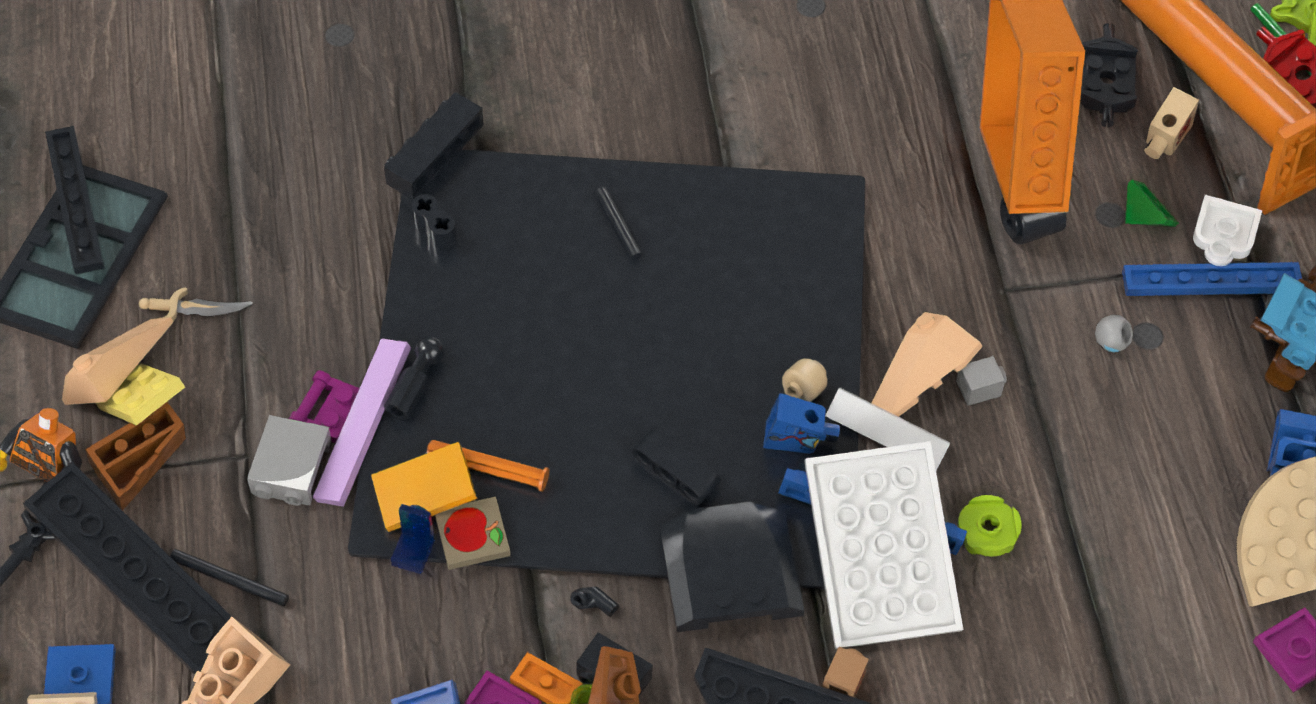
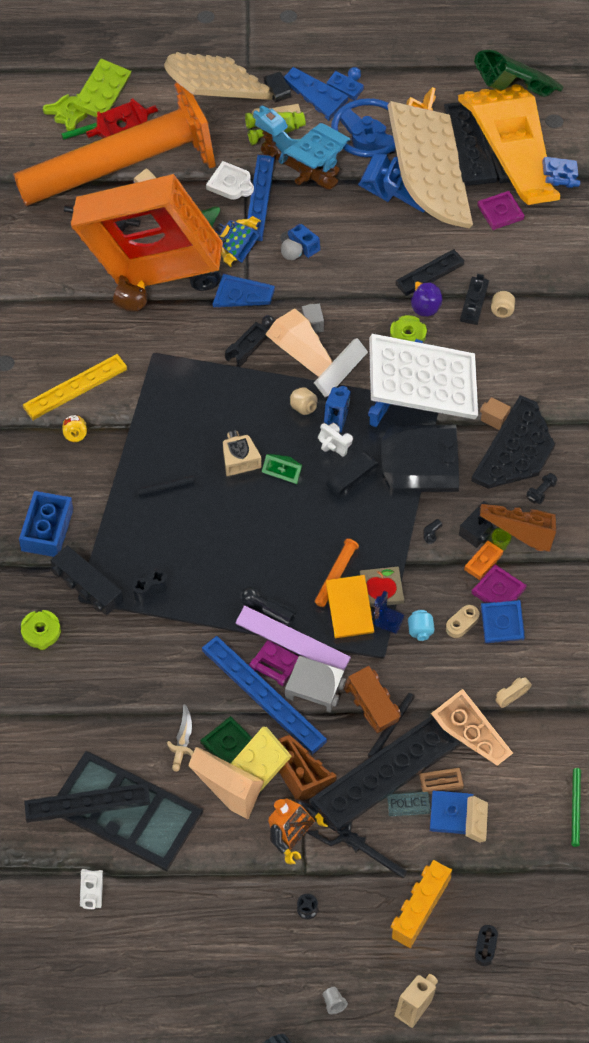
camera: 80 degrees left, 0 degrees up
none -> blue brick [19,491,73,557]
none -> lime plate [21,610,61,650]
none -> yellow tile [23,354,127,420]
none -> yellow head [62,415,87,442]
none -> reddish brown piece [113,275,147,312]
none -> dark green tile [200,716,253,764]
none -> blue plate [202,636,327,755]
none -> blue wing [213,274,275,308]
none -> torso [215,216,261,267]
none -> tan torso [223,430,261,476]
none -> black plate [225,315,275,367]
none -> green slope [262,454,302,484]
none -> blue leg [288,224,320,258]
none -> white hips [318,423,353,457]
none -> dark orange wedge [344,666,401,734]
none -> clear light blue tile [387,792,430,816]
none -> black plate [396,249,464,296]
none -> medium azure head [408,610,435,641]
none -> dark purple piece [411,282,442,317]
none -> medium nougat tile [419,768,464,795]
none -> tan plate [446,605,480,638]
none -> black plate [460,274,489,325]
none -> tan head [491,291,515,318]

